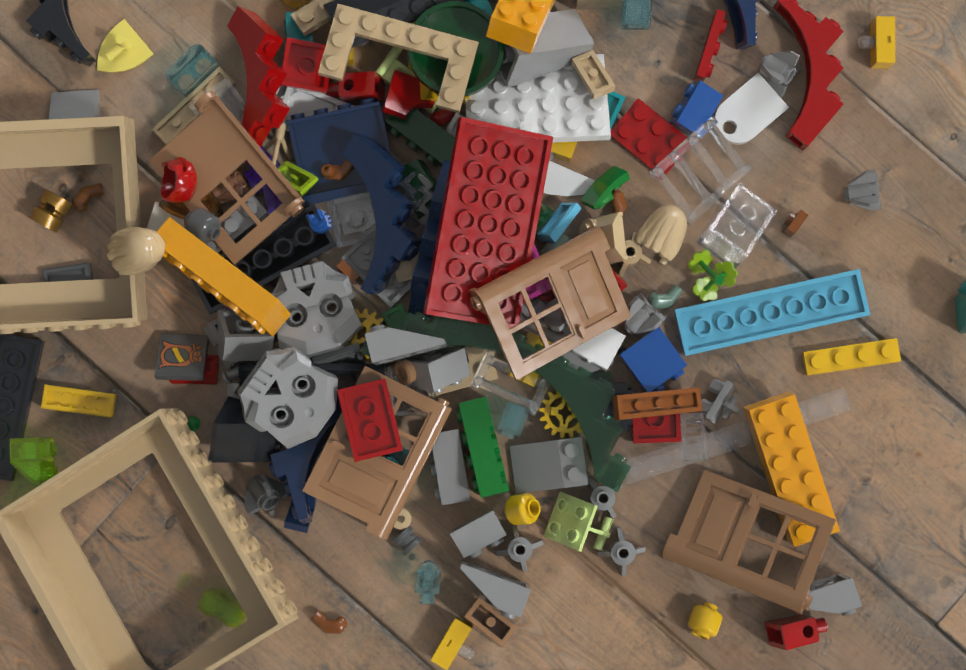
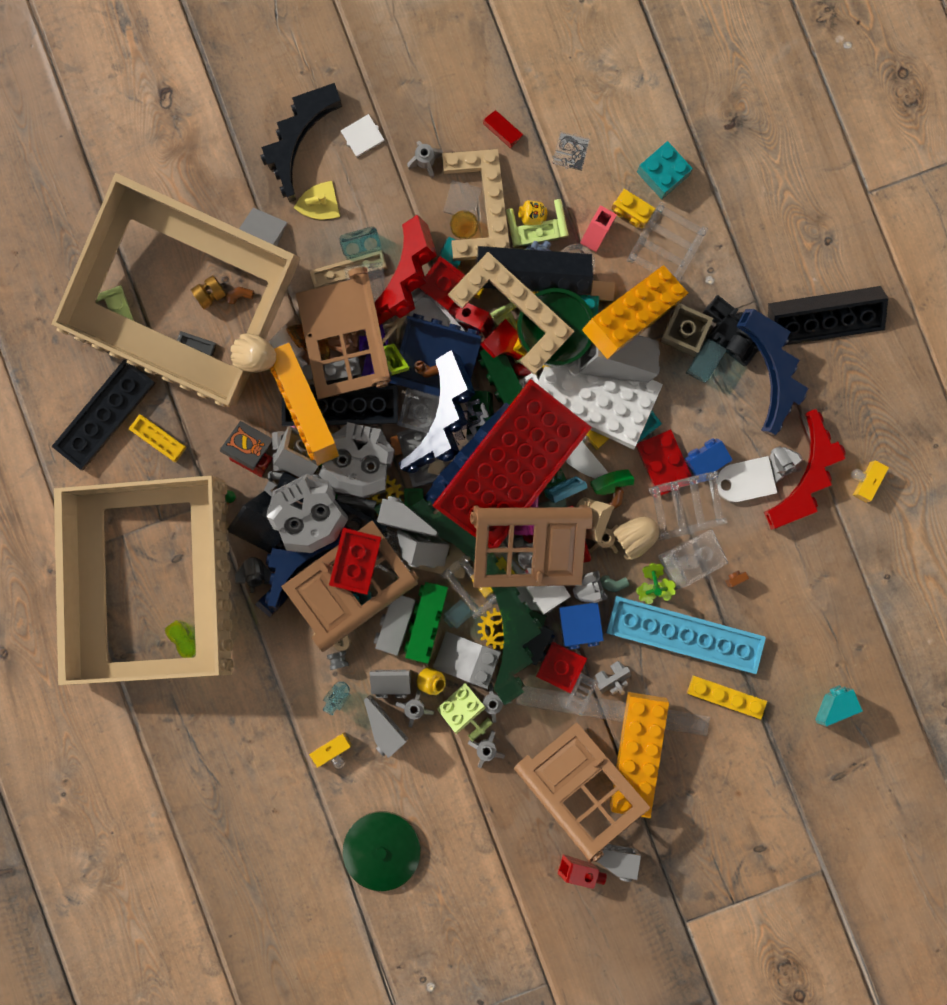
camera: 30 degrees right, 0 degrees up
clear neon green slope [10,437,58,487] -> none
red hair [160,157,198,203] -> none
dark grey head [184,208,221,244] -> none
blue piece [305,209,333,234] -> none
dark orange arm [311,610,347,634] -> none
medium nougat tile [394,359,416,385] -> none
medium nougat brick [461,597,517,647] -> none
tan plate [571,50,615,100] -> none
dark orange plate [612,387,702,420] -> none
yellow head [688,602,723,640] -> none
red plate [693,9,728,82] -> none
light grey brick [844,169,882,211] -> none

